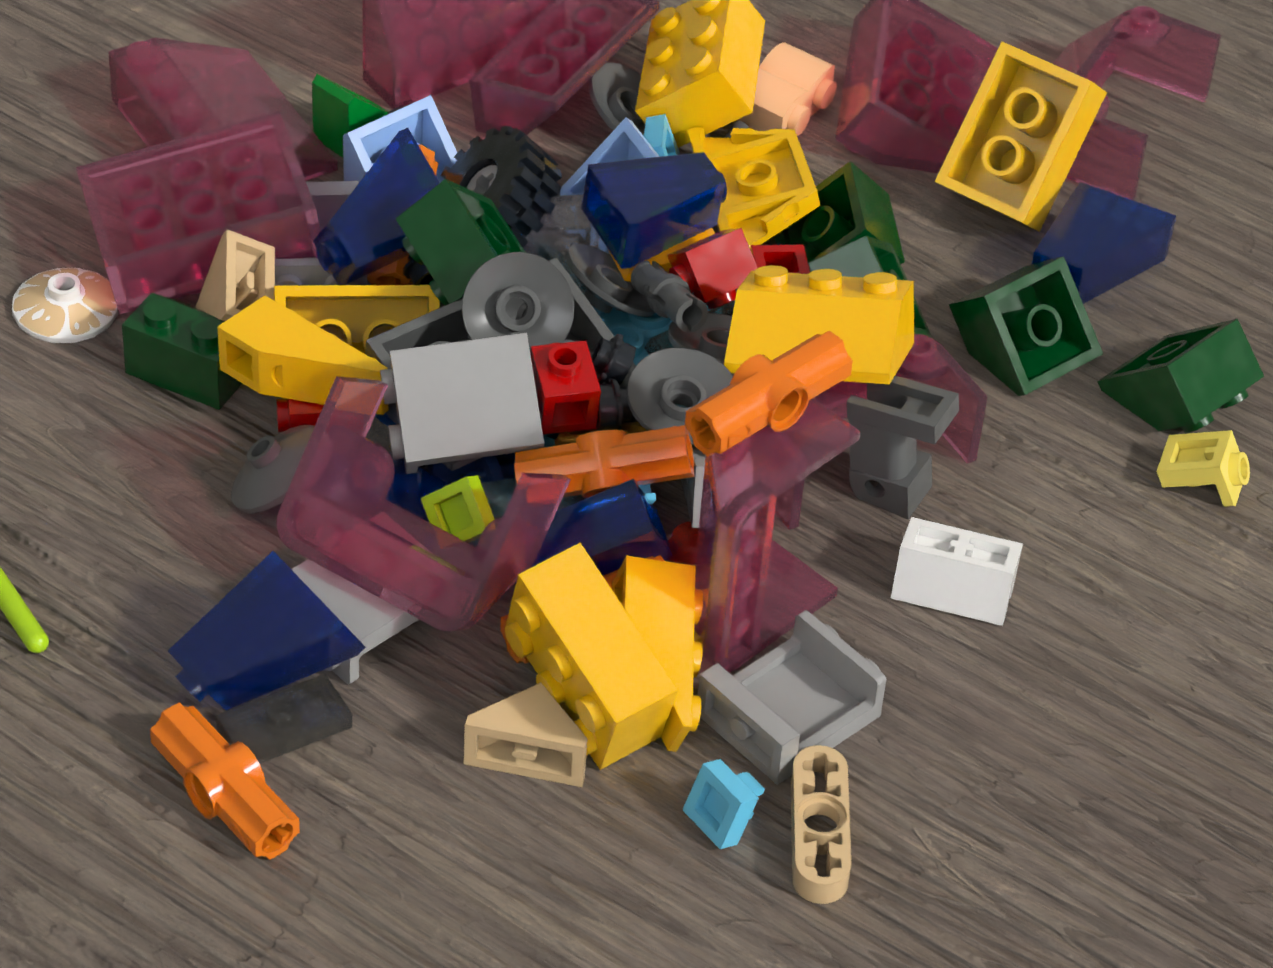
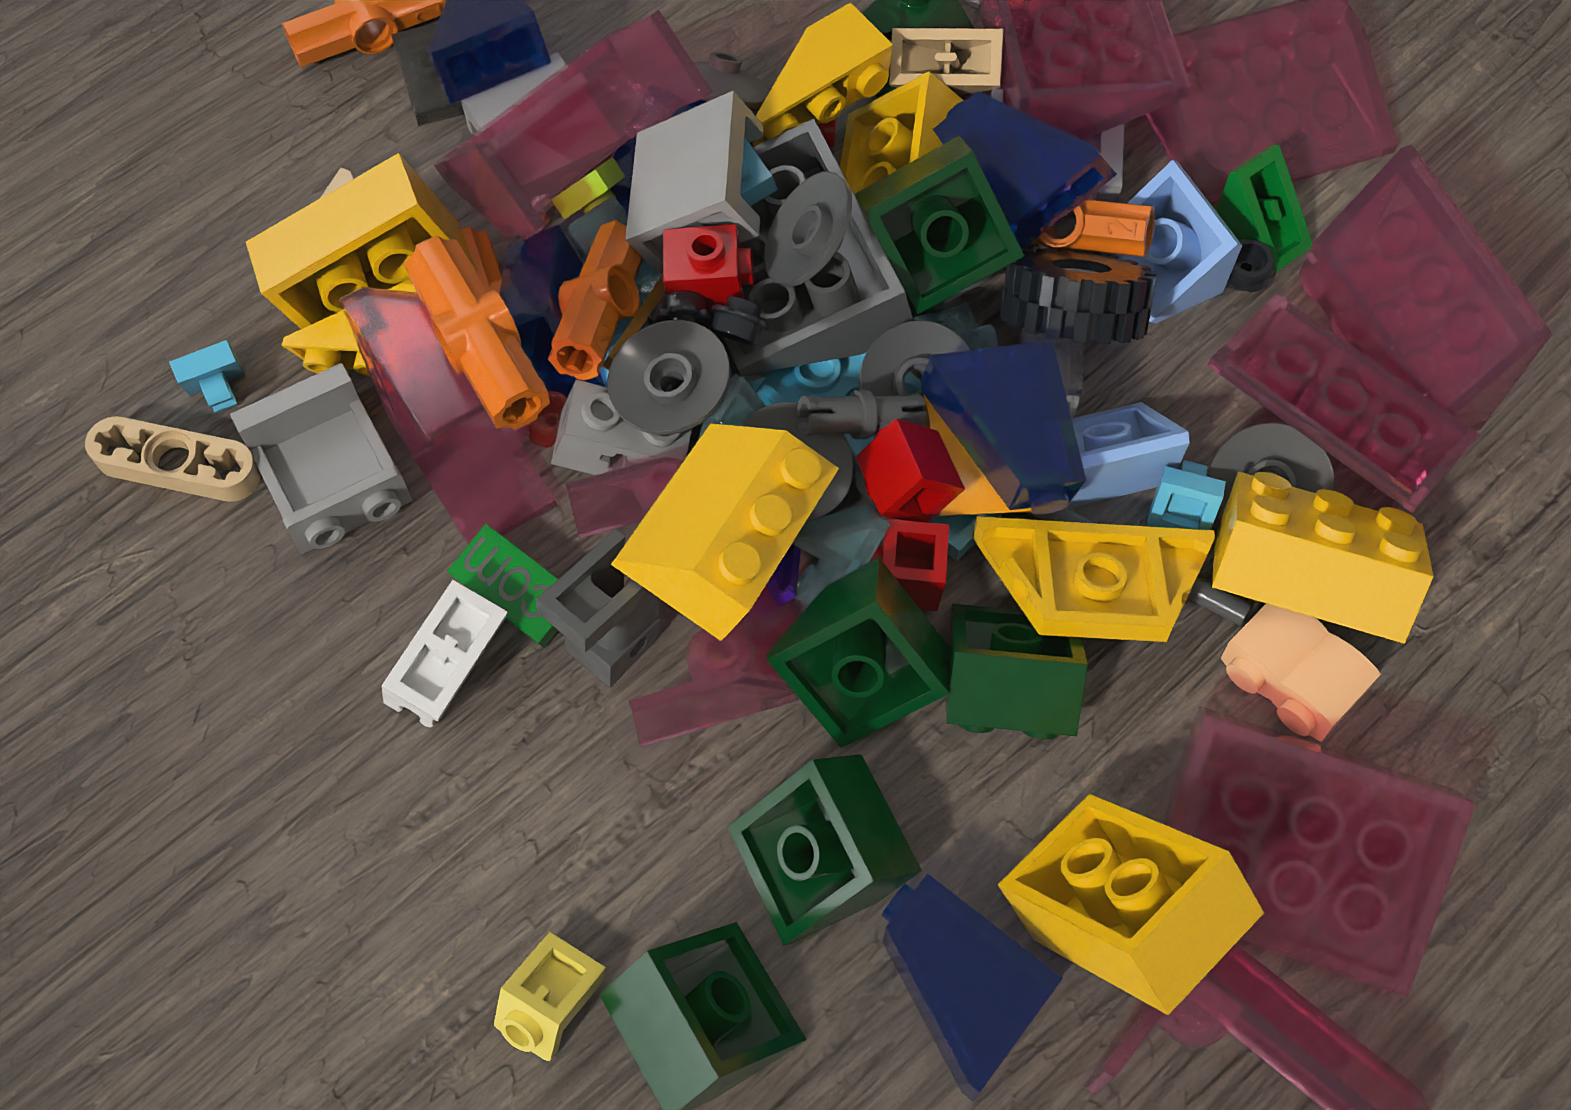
camera: 105 degrees right, 20 degrees up
none -> green tile [447,523,558,648]

